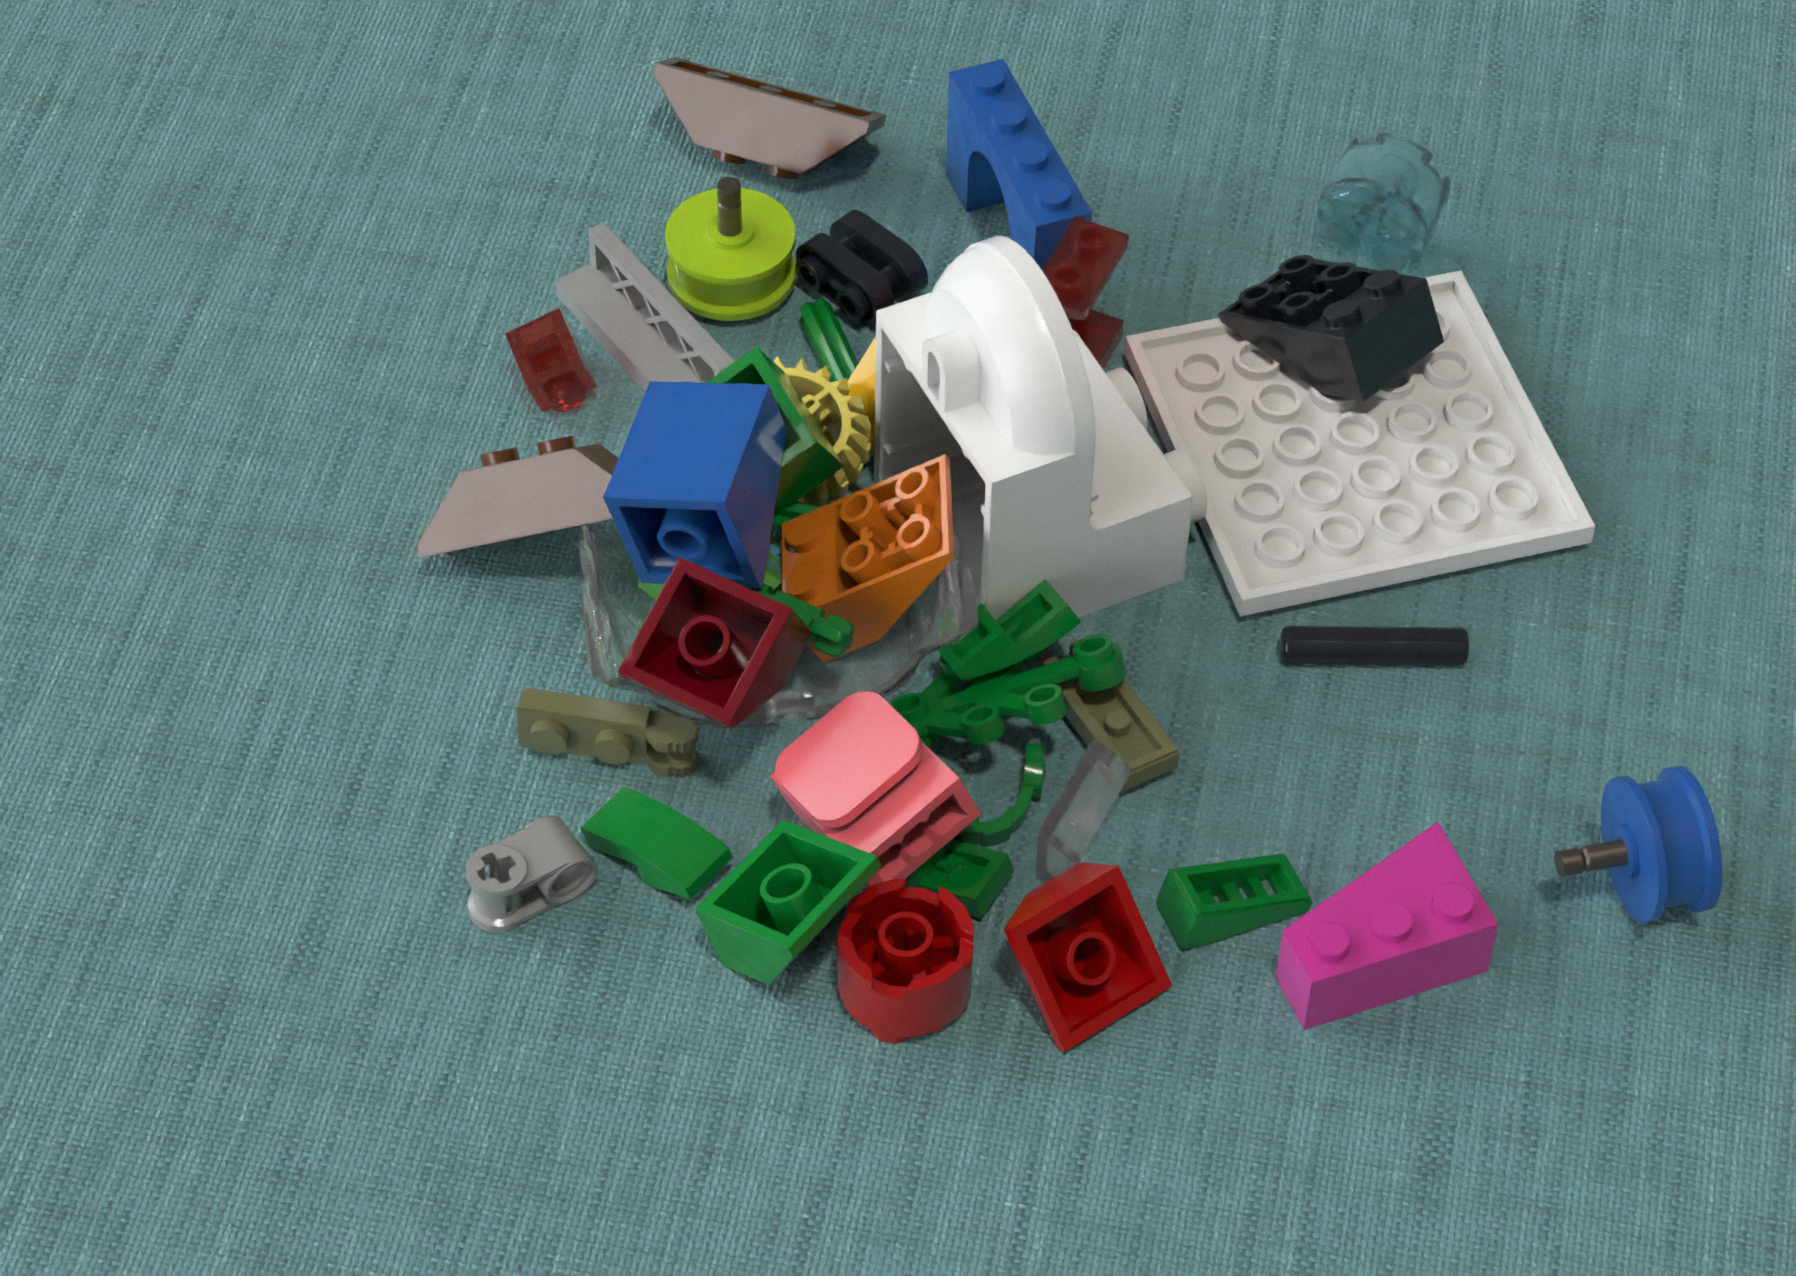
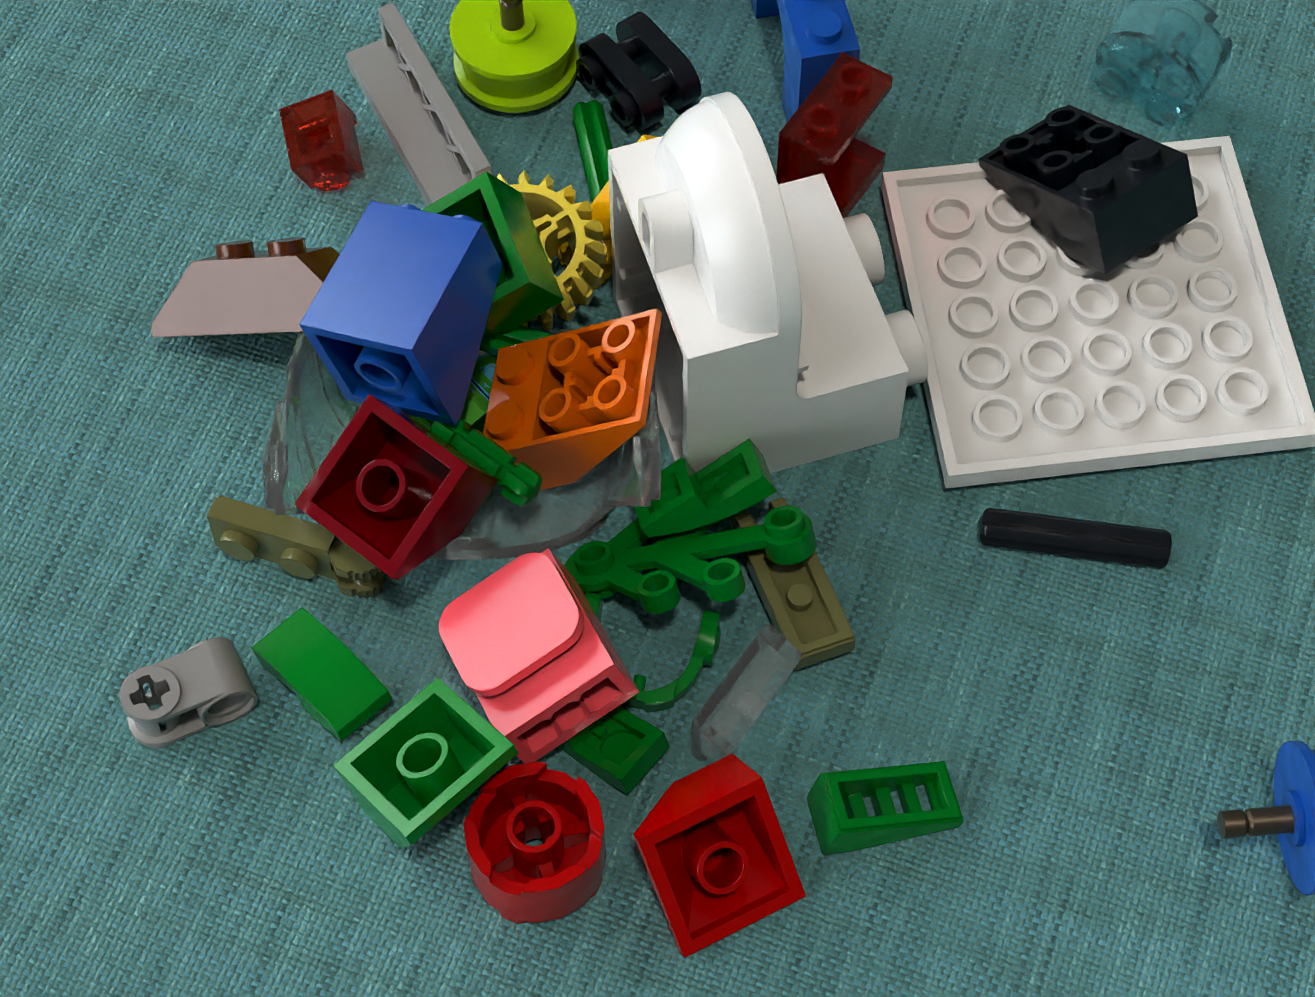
camera: 10 degrees right, 10 degrees up
dark pink wedge [1276,822,1498,1030] -> none

